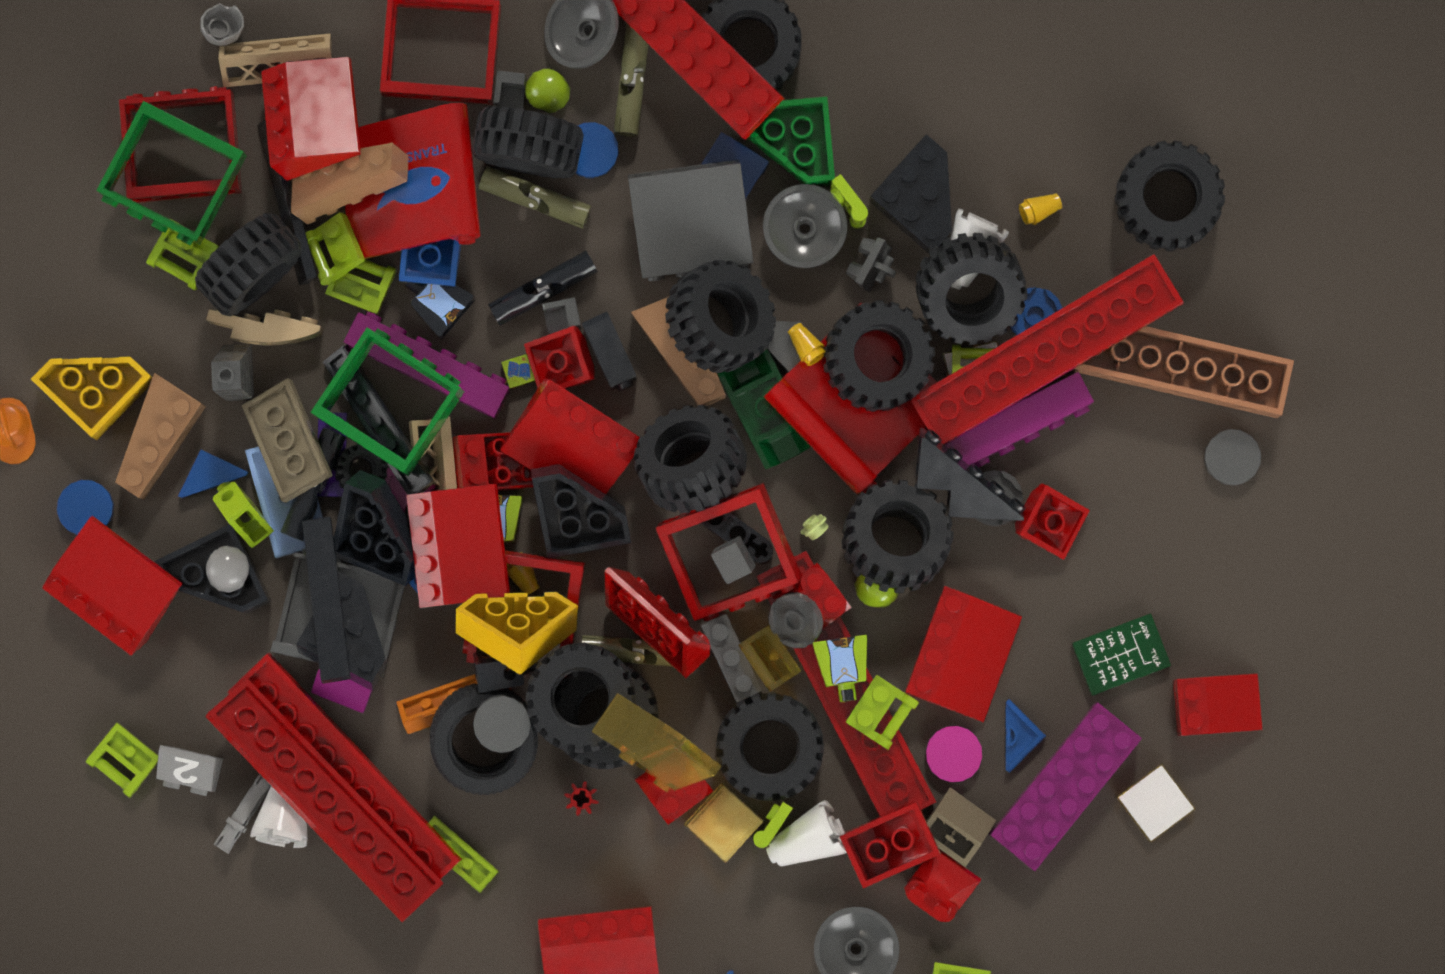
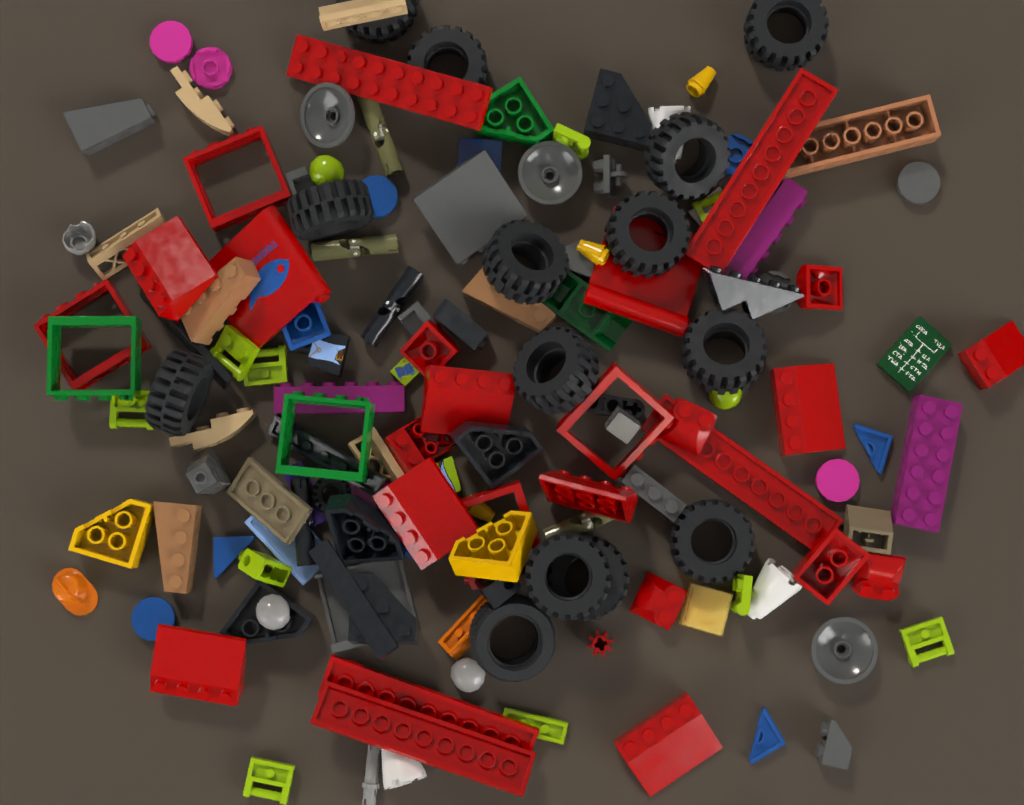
camera: 25 degrees left, 0 degrees up
light grey slope [156,745,223,796] -> none
magenta slope [311,669,372,714] -> none
dark grey tile [473,694,531,753] -> none
clear yellow windscreen [592,693,721,792] -> none
clear yellow tile [738,625,801,692] -> none
dark grey tile [768,592,823,648] -> none
yellowish green plate [801,514,828,540] -> none
torso [812,635,867,702] -> none
lime plate [846,675,919,750] -> none
white tile [1116,763,1196,843] -> none
none -> light grey hair [450,657,486,693]

